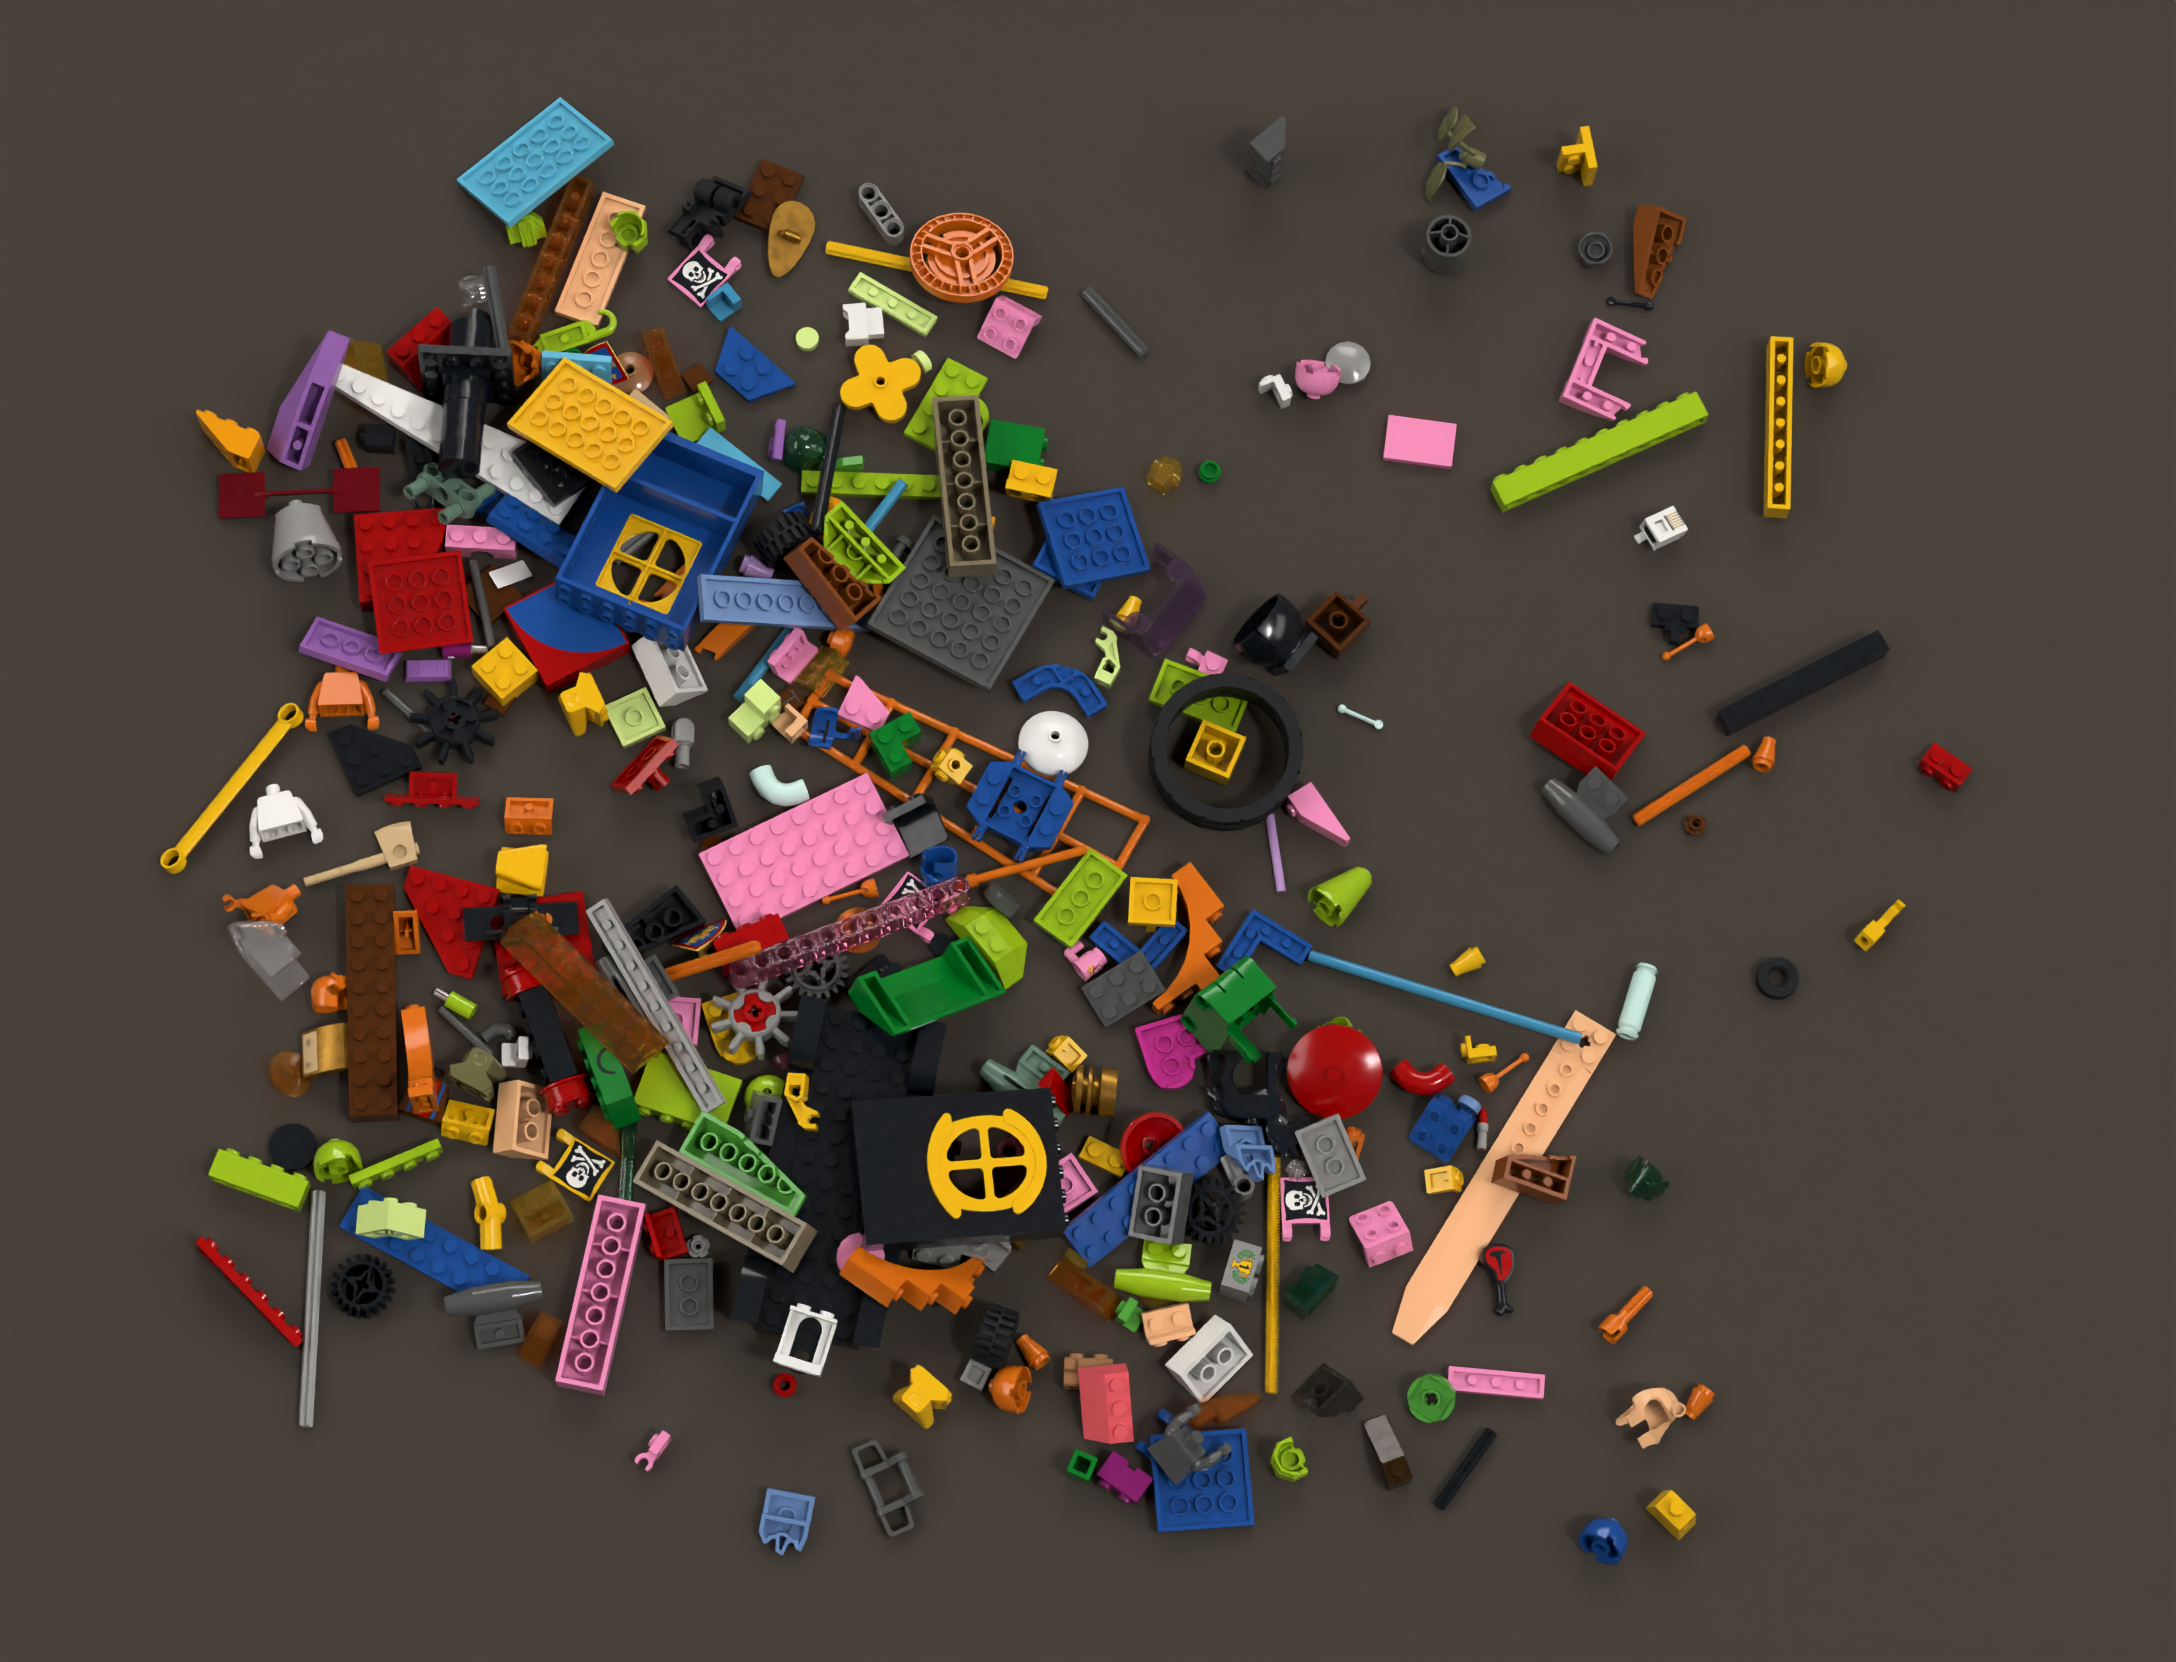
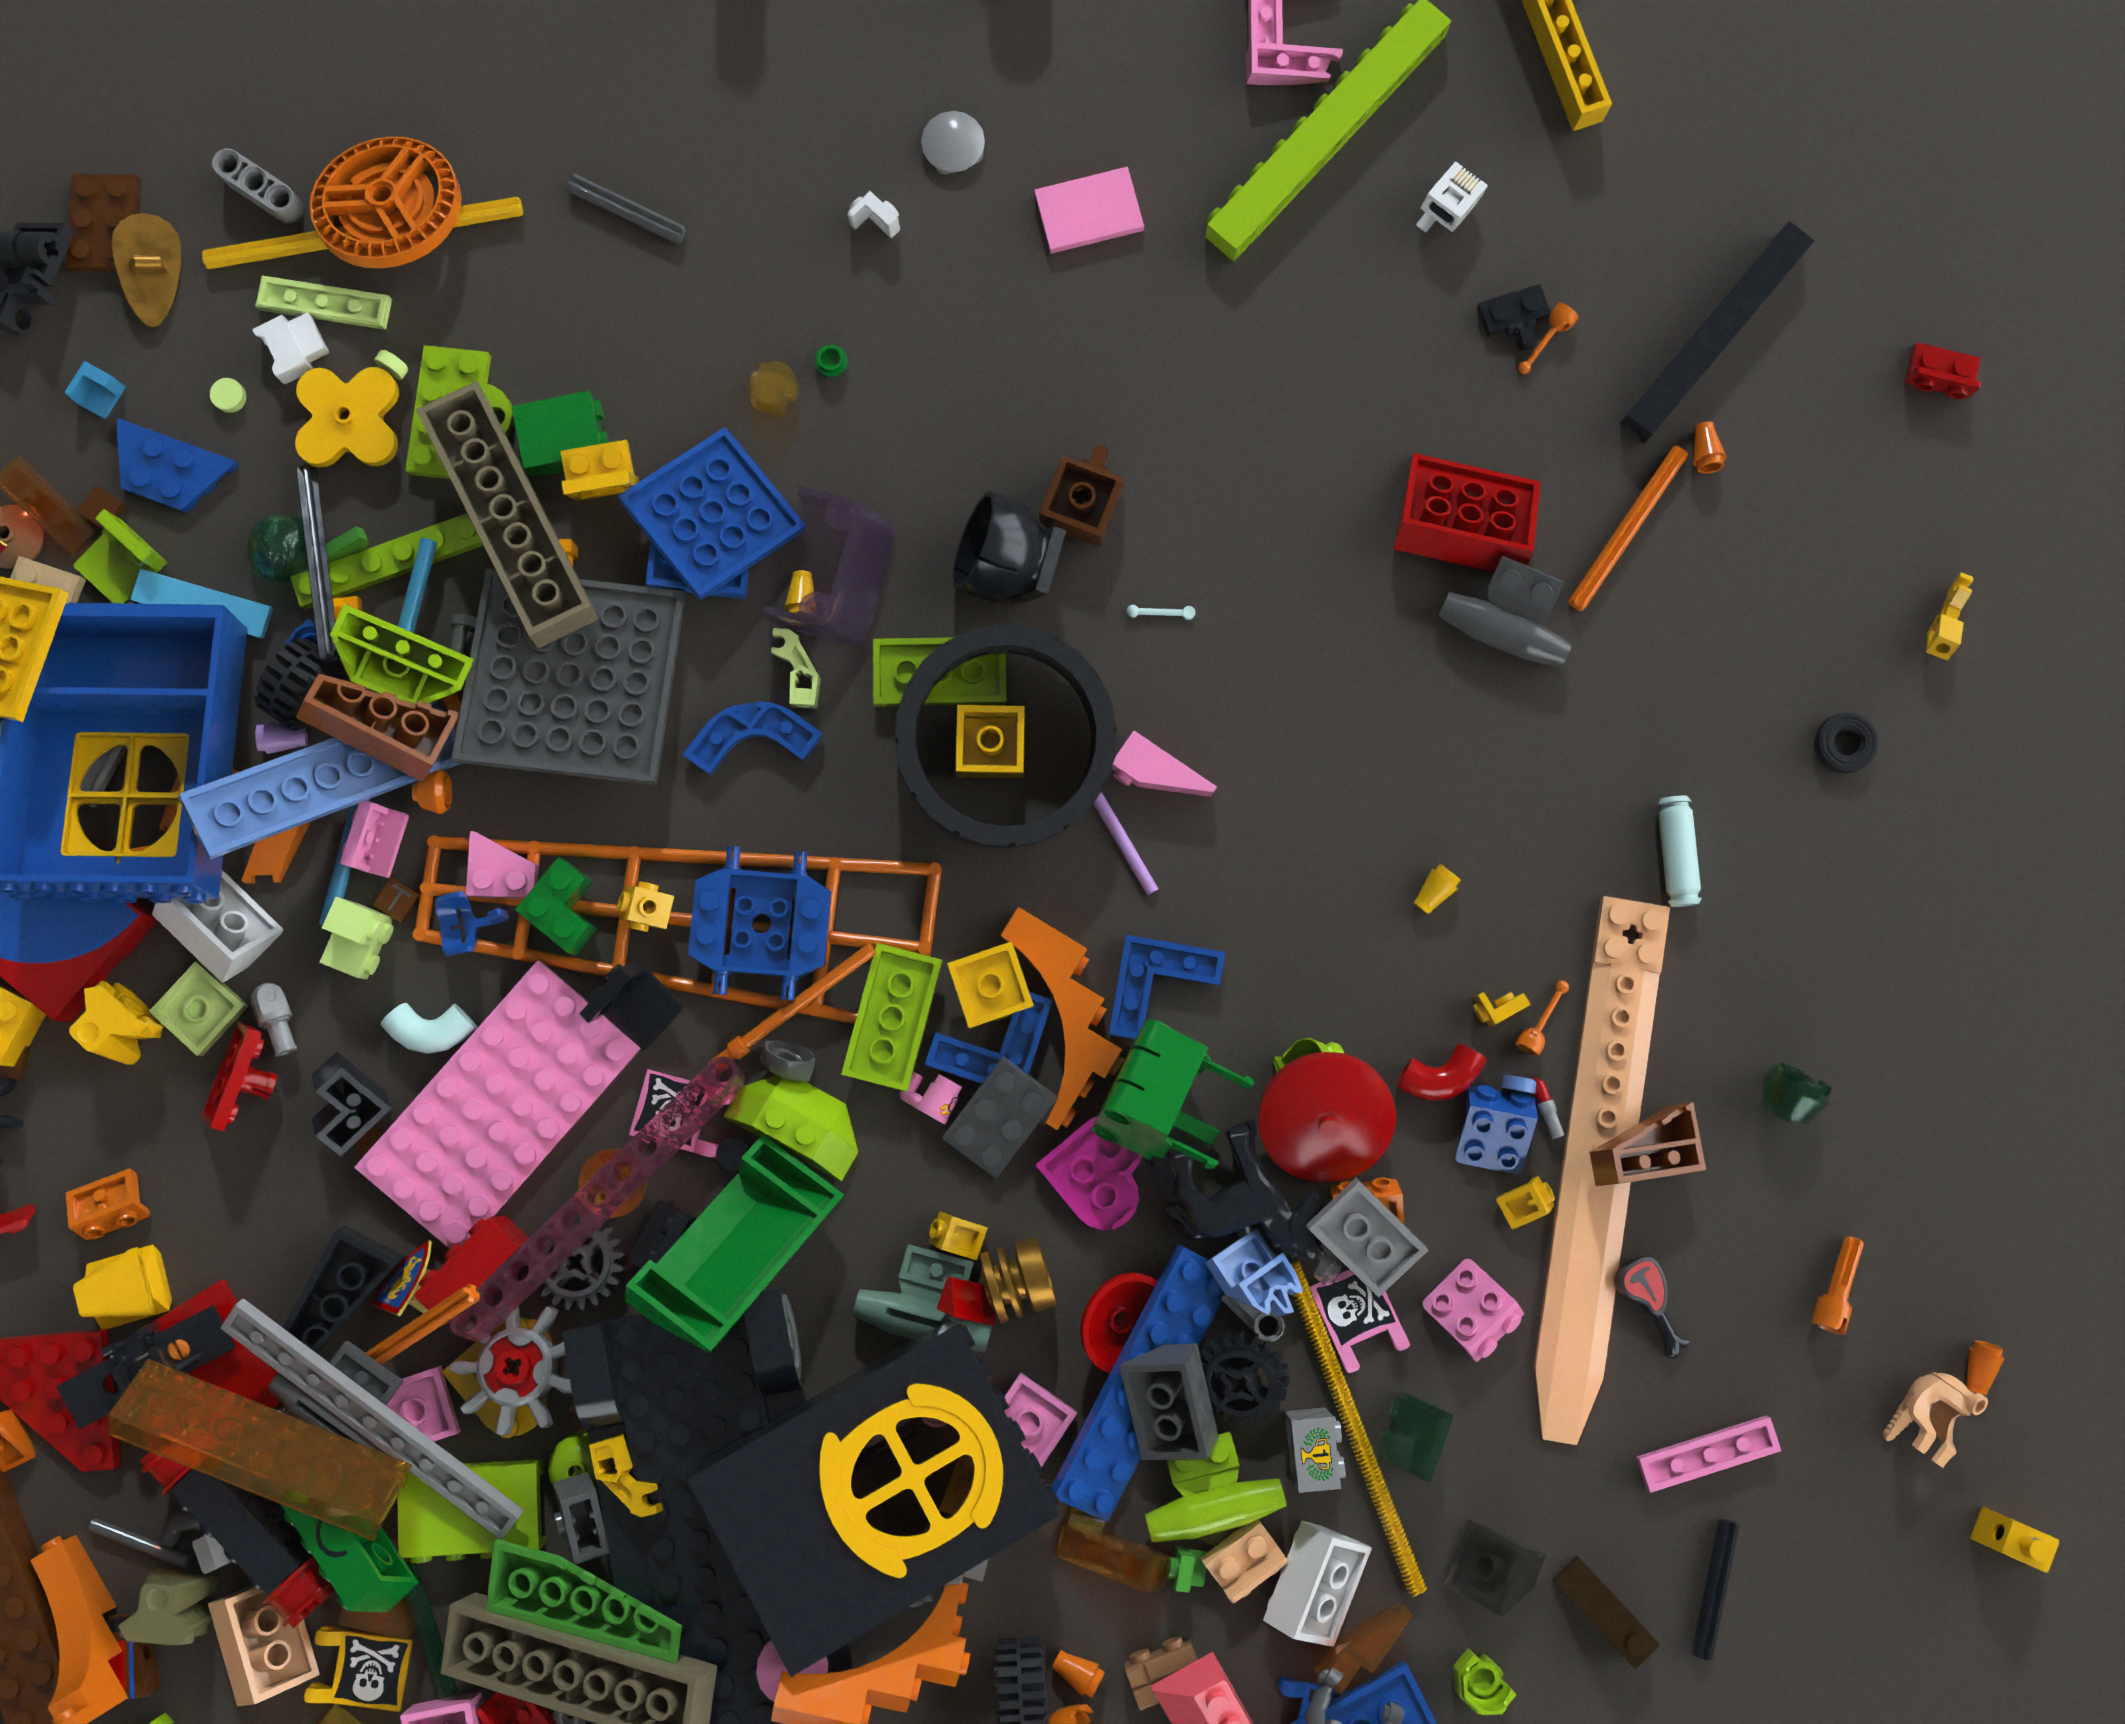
camera: 15 degrees left, 10 degrees up
lime piece [433,988,478,1020] -> none
yellow bracket [441,1099,496,1146] -> none
flag [667,234,742,308] -> none
medium lavender tile [768,418,786,462] -> none
light nougat panel [773,703,808,744] -> none
clear yellow bracket [794,646,849,698] -> none
orange hinge [821,878,879,905] -> none
blue helmet [920,845,958,892] -> none
bright pink bracket [977,295,1042,359] -> none
white dish [1018,711,1088,777] -> none
yellow plate [1079,1136,1126,1179] -> none
bright pink plate [1185,648,1228,675] -> none
bright pink cylinder [1295,360,1342,399] -> none
lime cone [1307,867,1372,927] -> none
dark azure piece [1308,950,1582,1045] -> none
bright green plate [1407,1373,1456,1423] -> none
blue cylinder [1578,1518,1628,1565] -> none
reddish brown plate [1684,814,1707,836] -> none

